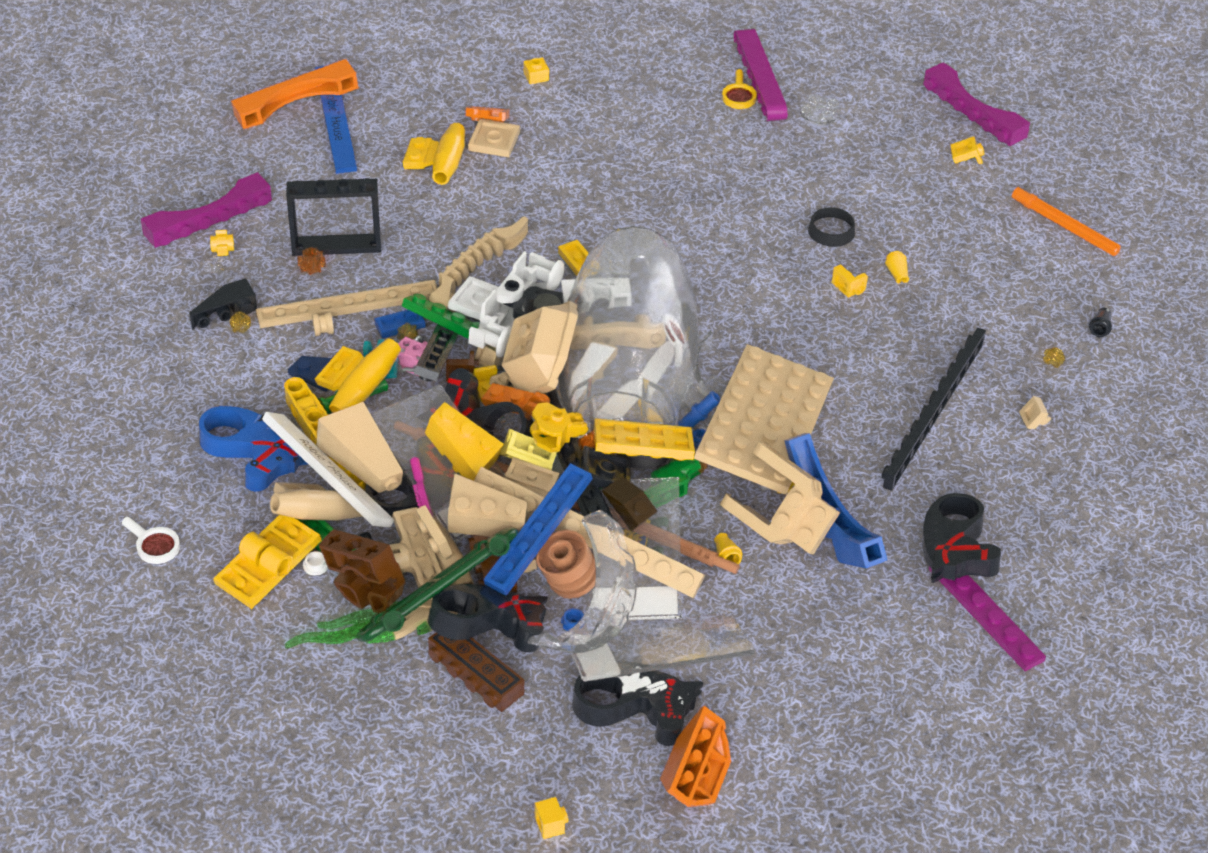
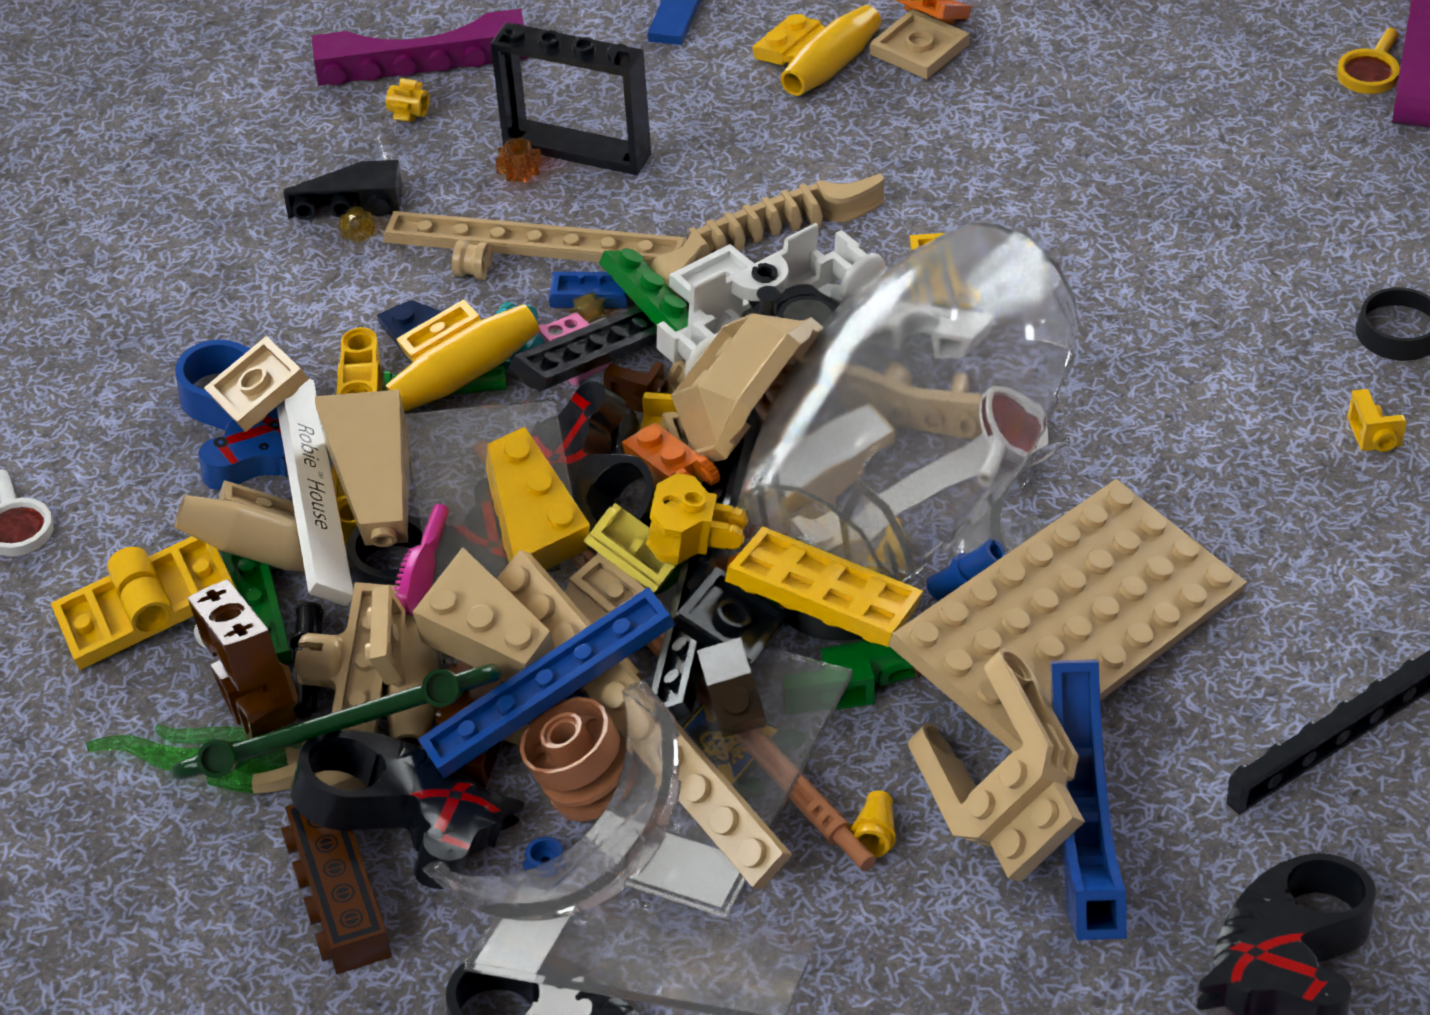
camera: 30 degrees right, 0 degrees up
none -> tan plate [204,336,309,432]

